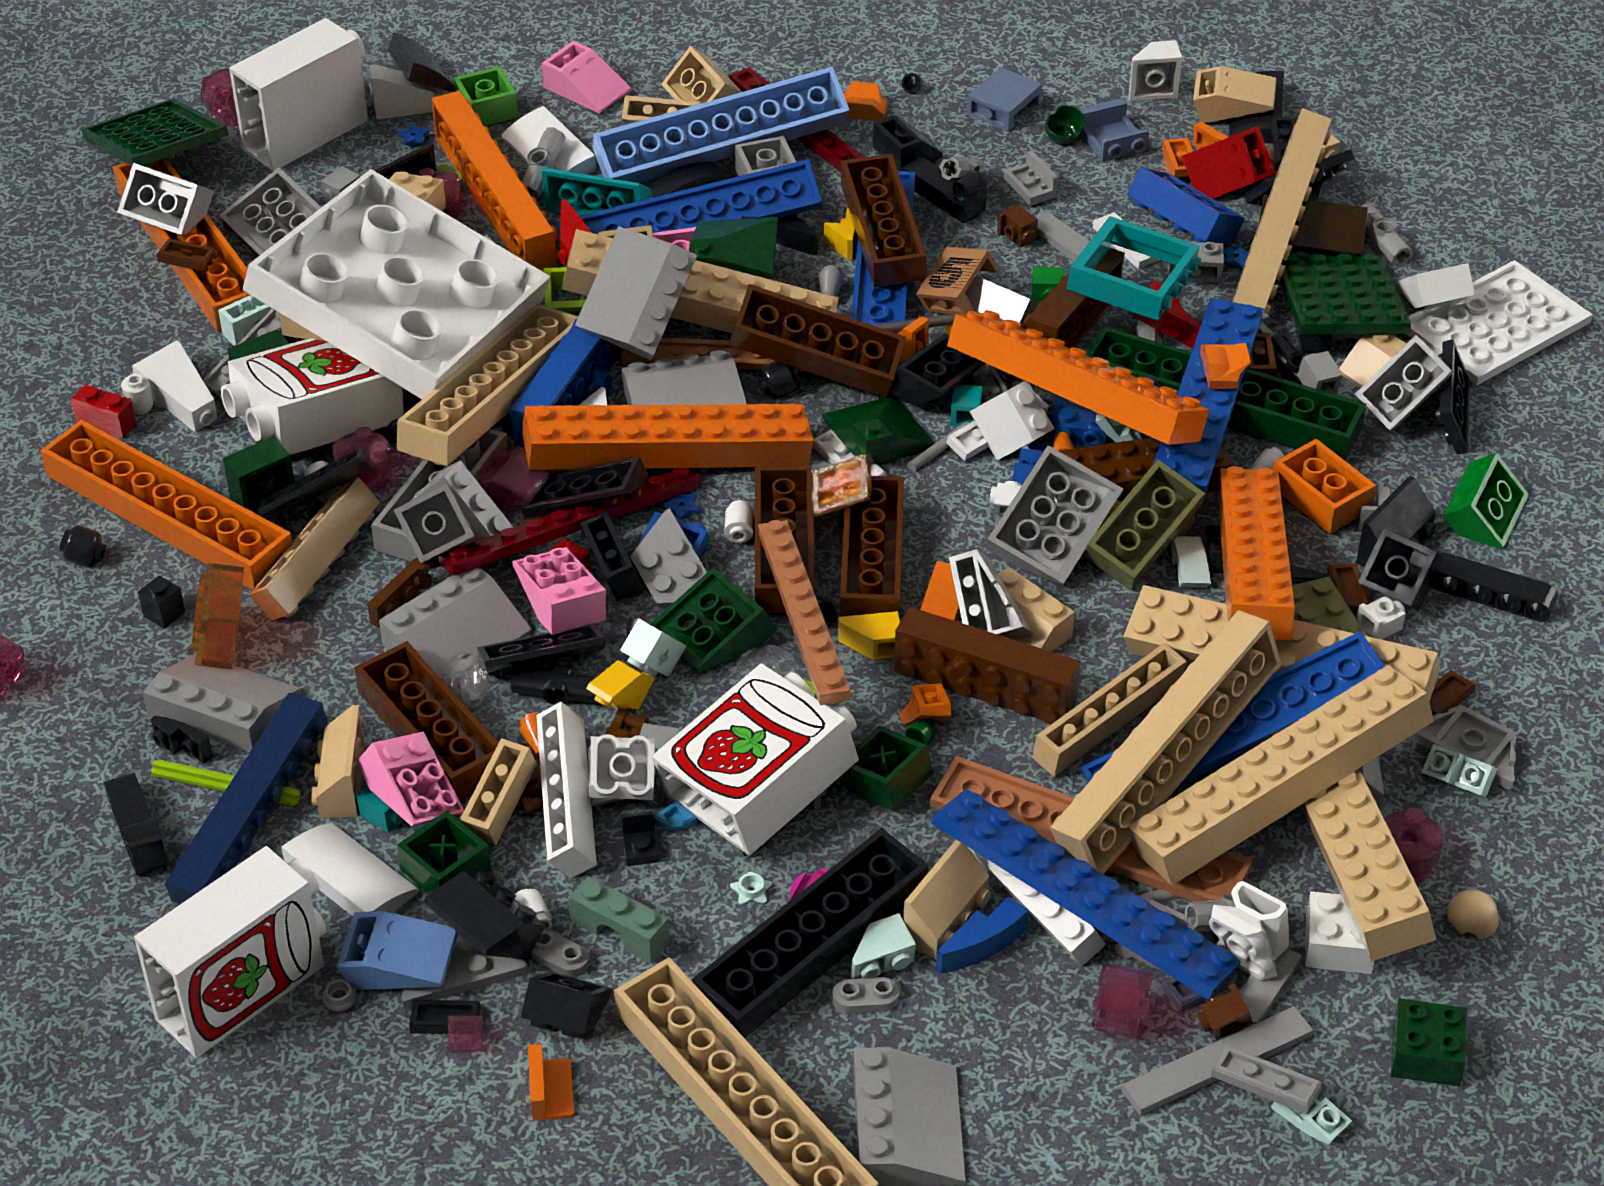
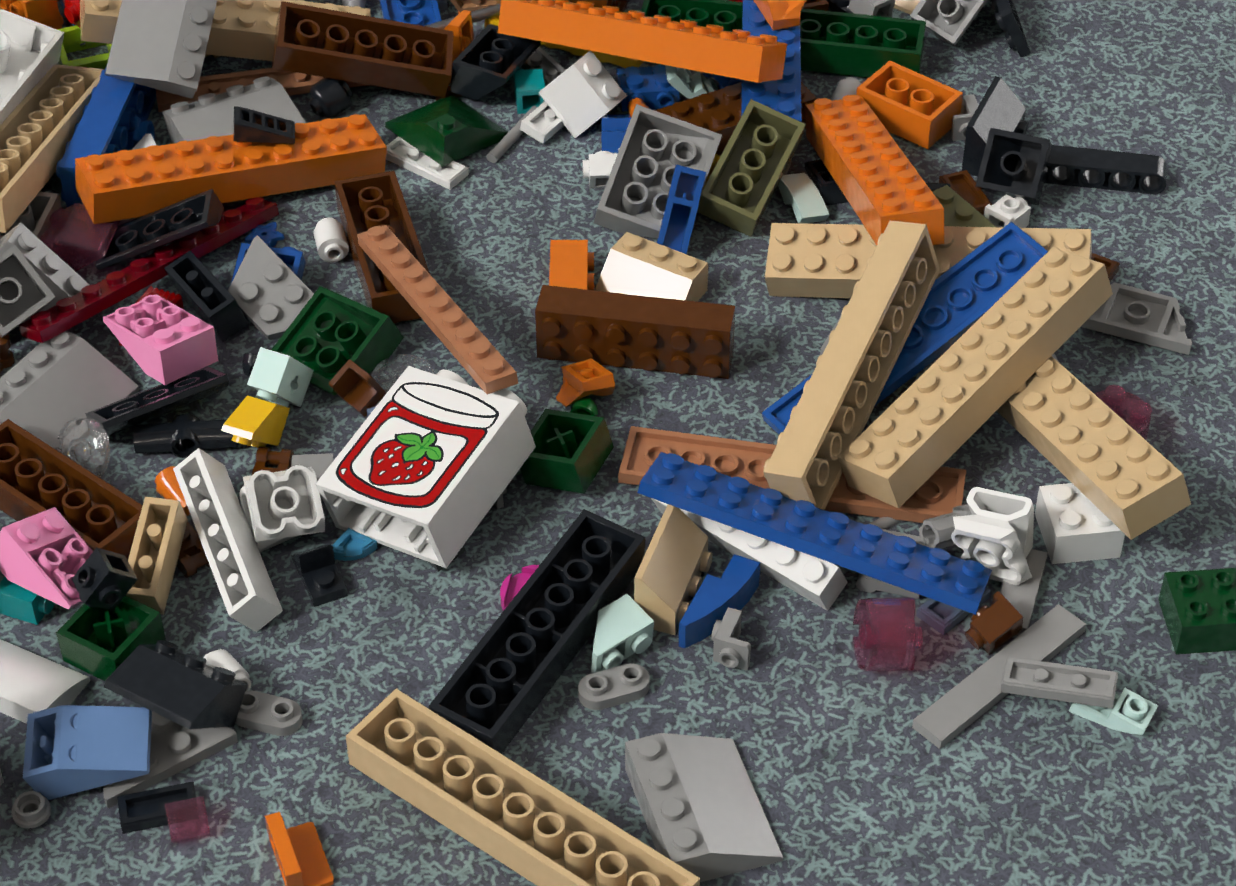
camera: 15 degrees left, 0 degrees up
black slope [521,971,612,1038] -> none
sand green arch [569,876,670,964] -> none
light aqua plate [730,872,772,905] -> none
clear orange slope [811,454,872,517] -> none
yellow slope [838,611,900,660] -> none
reddish brown brick [840,476,904,618] -> none
light grey wedge [949,549,1034,639] -> none
tan brick [1032,643,1187,777] -> none
light aqua slope [1422,744,1497,798] -> none
green slope [1443,452,1529,549] -> none
tan hair [1447,890,1499,939] -> none
none -> black brick [72,547,138,611]
none -> black slope [233,106,295,144]
none -> reddish brown panel [329,359,386,417]
none -> blue slope [657,165,706,254]
none -> light grey bracket [711,607,751,671]

